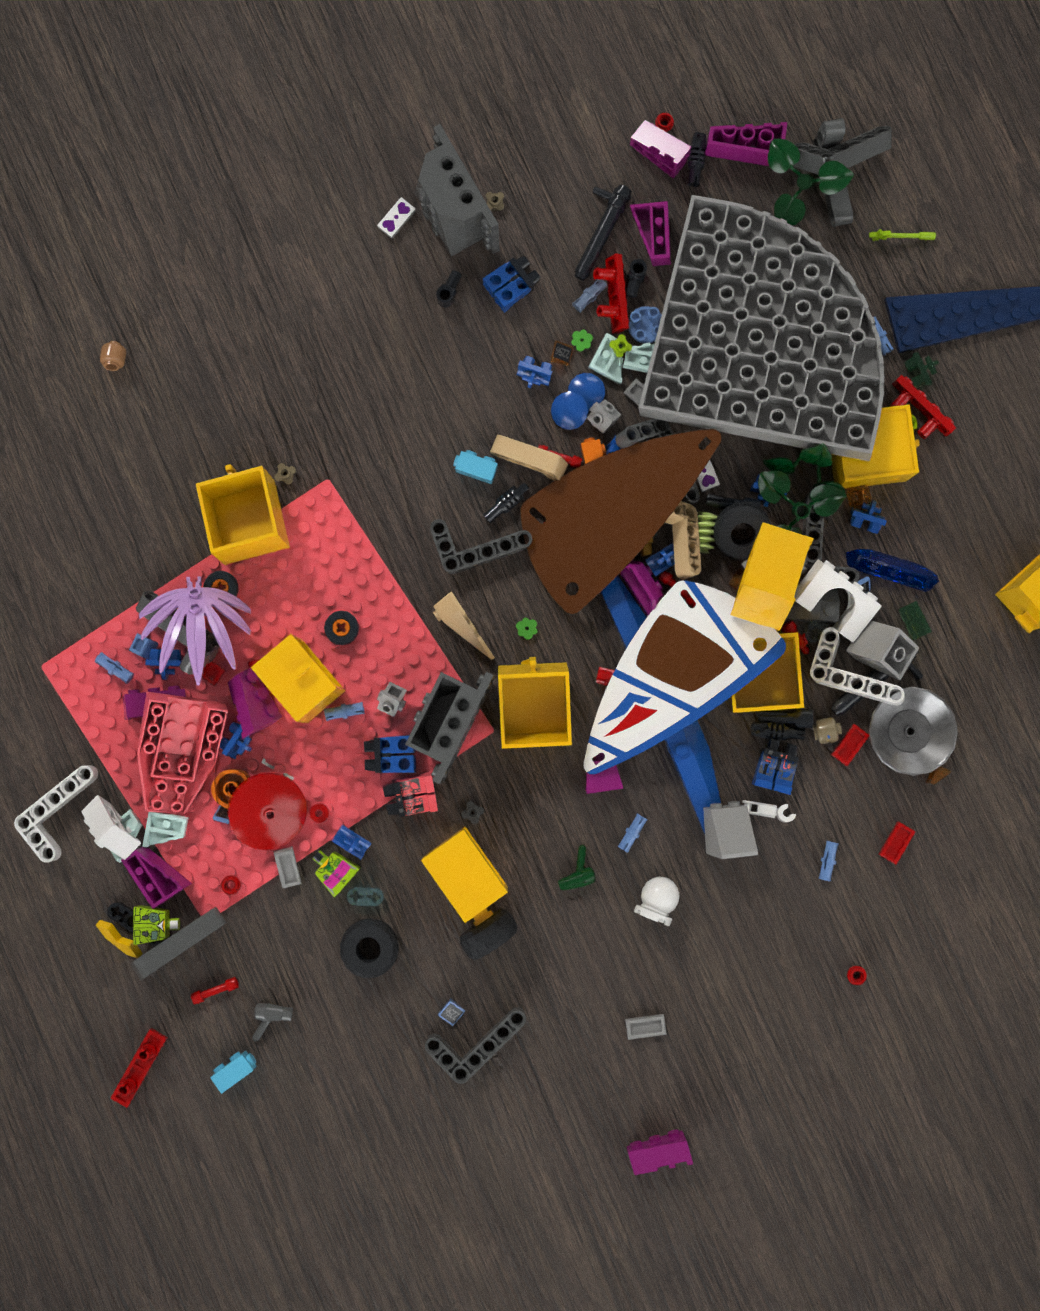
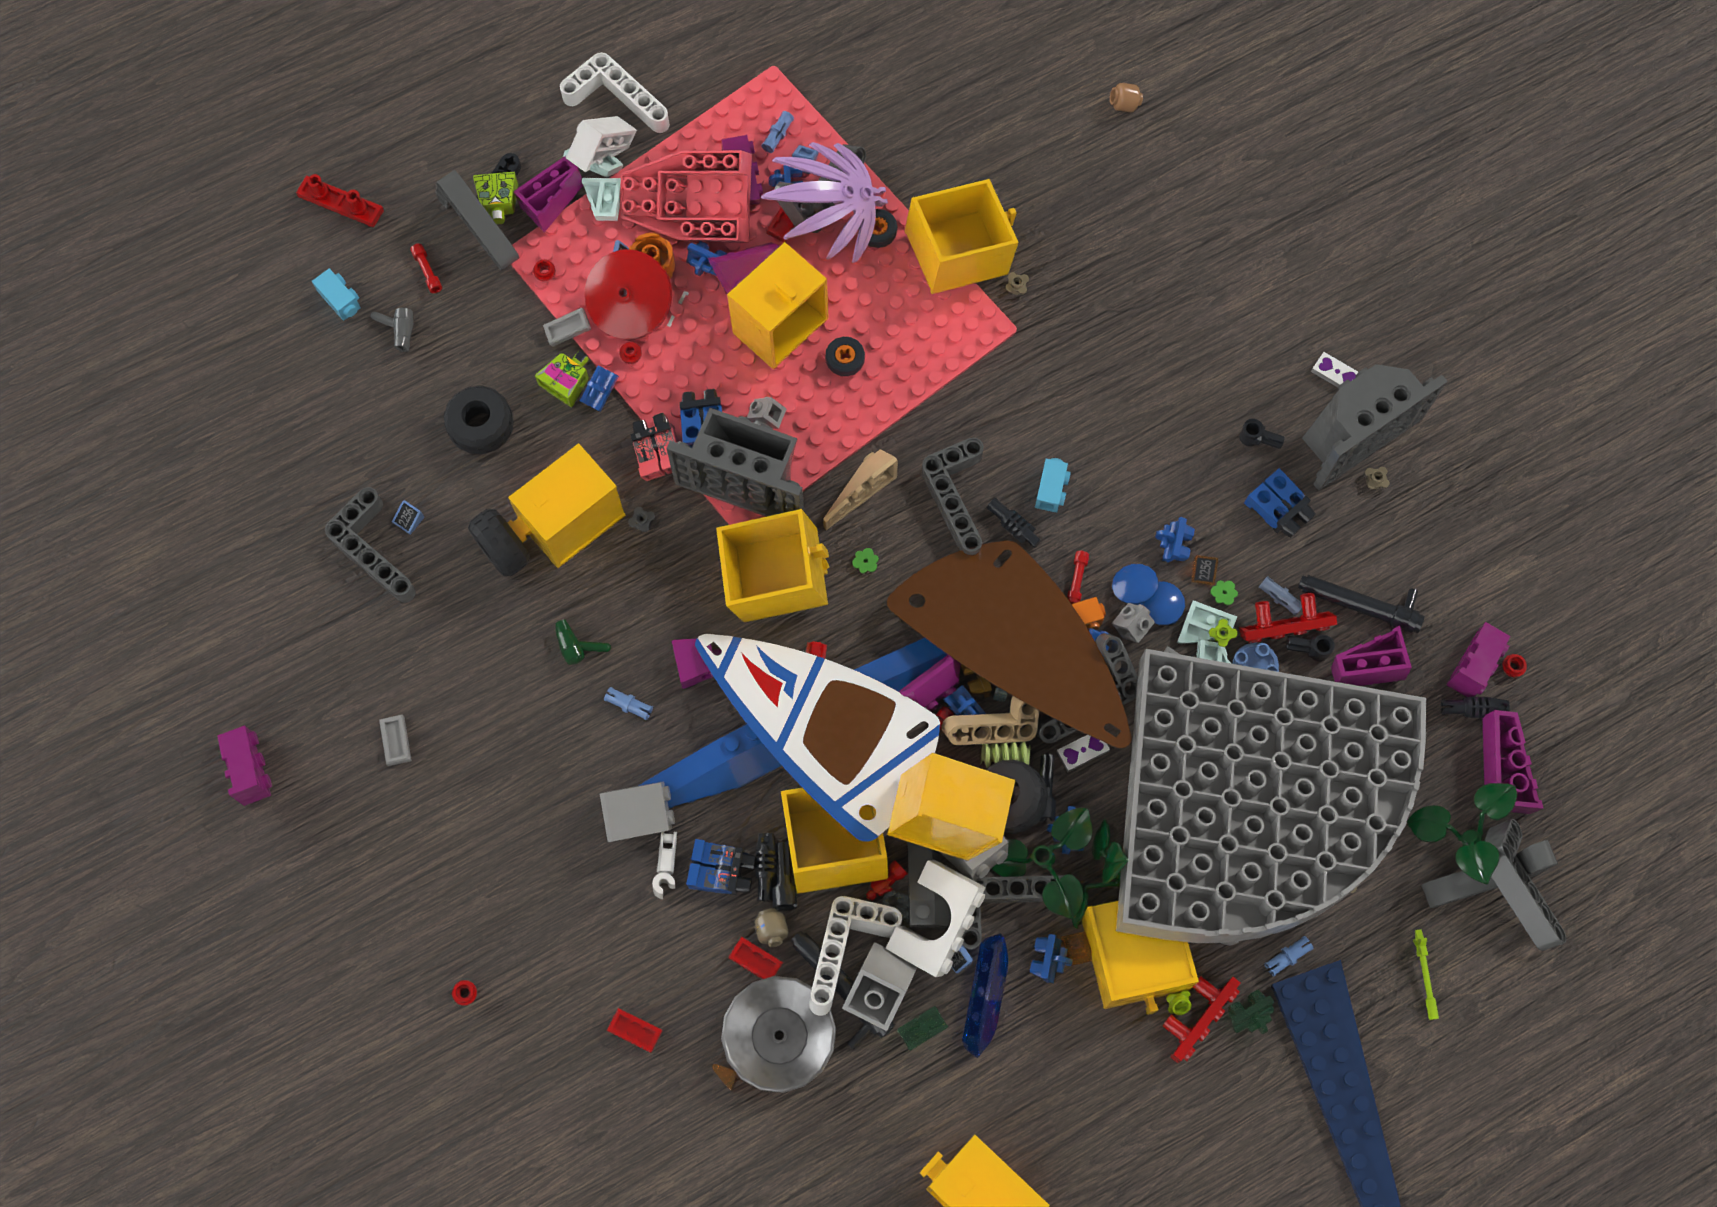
camera: 85 degrees right, 15 degrees down
yellow tile [96,920,143,958] -> none
medium blue pin [324,702,365,721] -> none
clear light blue beam [347,887,384,906] -> none
tan beam [490,435,568,481] -> none
white tile [634,876,679,926] -> none
medium blue pin [818,841,839,881] -> none

